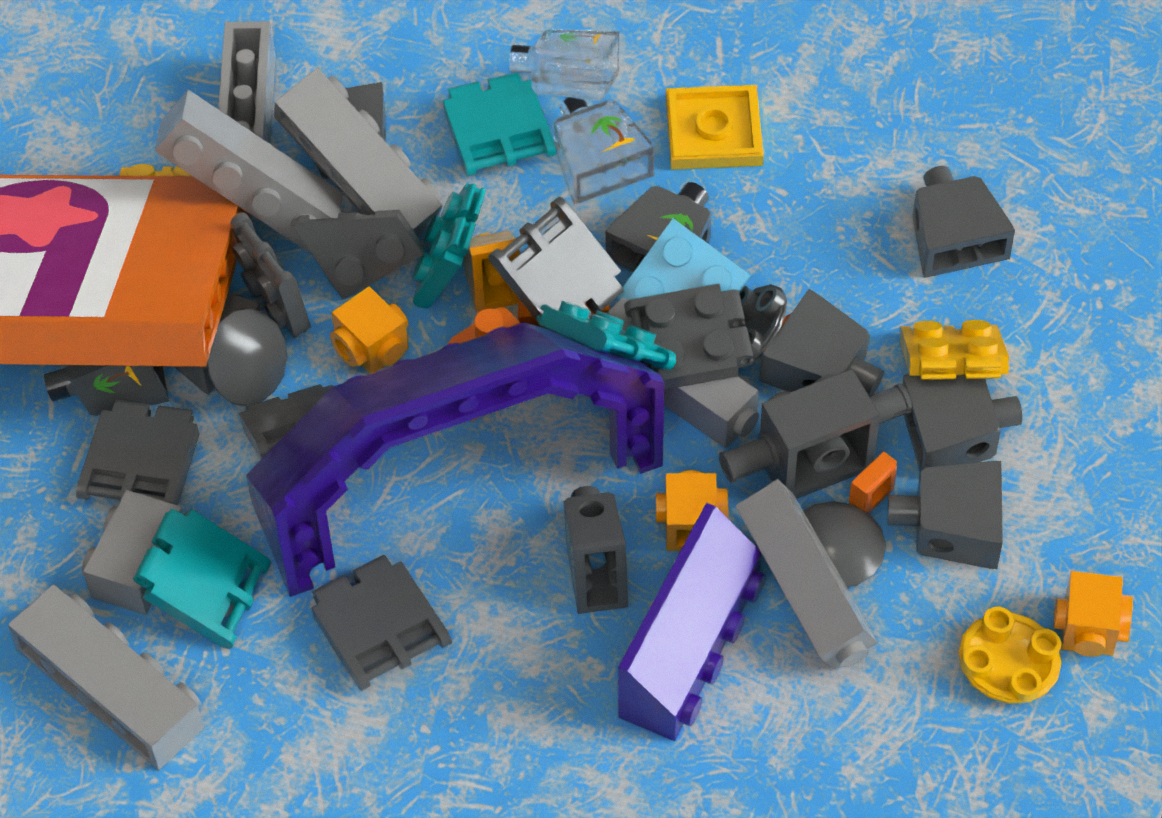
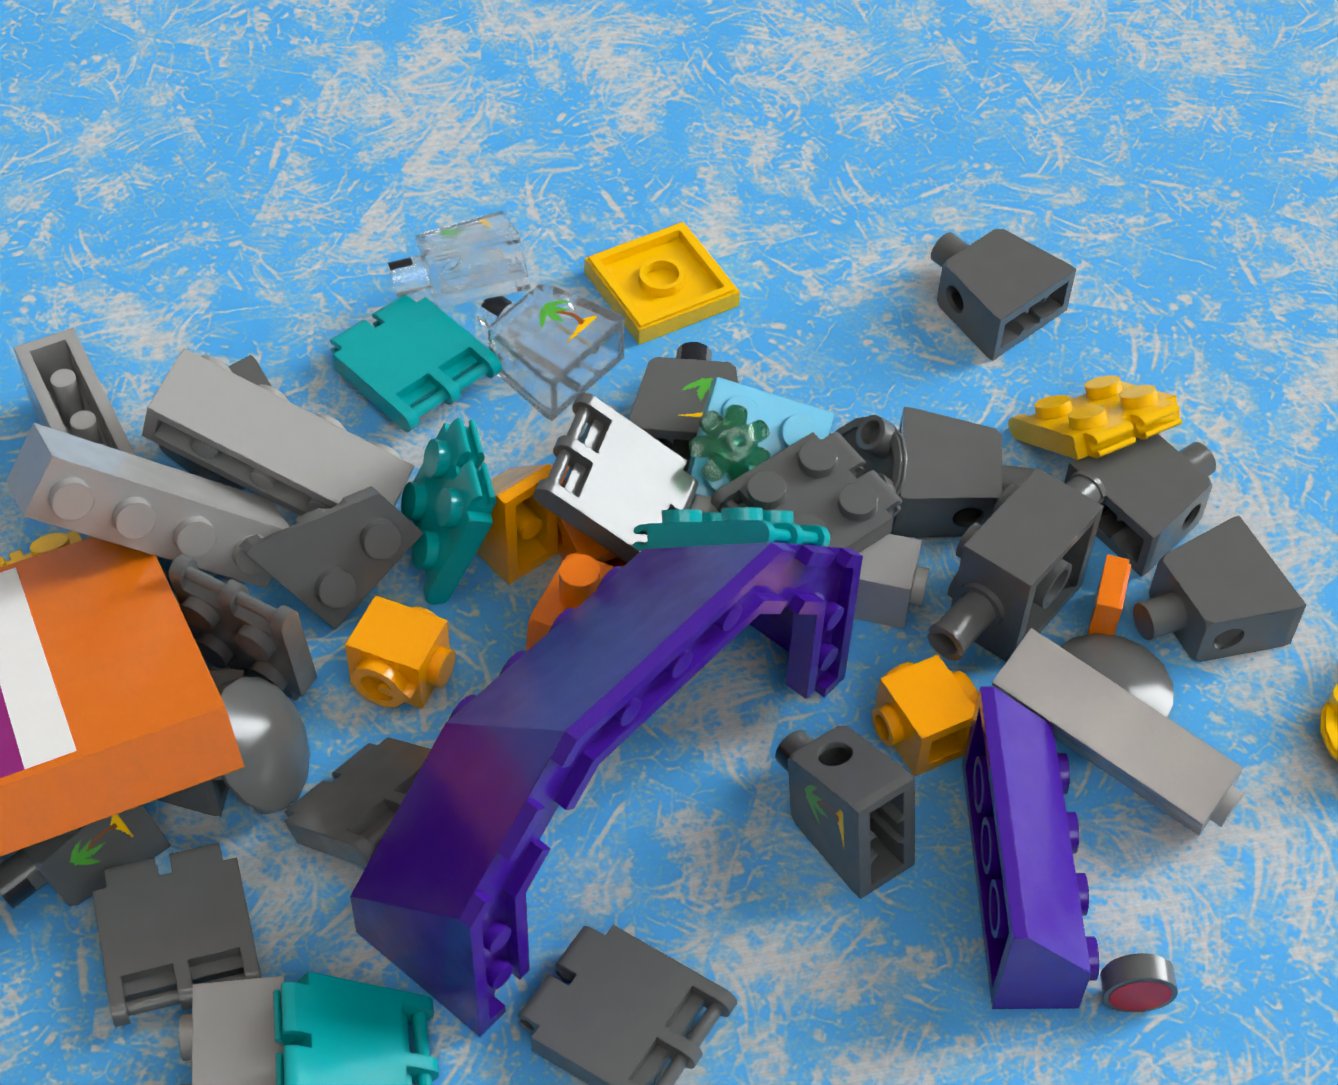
camera: 30 degrees left, 5 degrees down
none -> clear green plant [689,405,770,482]
none -> dark grey tile [1100,953,1178,1012]

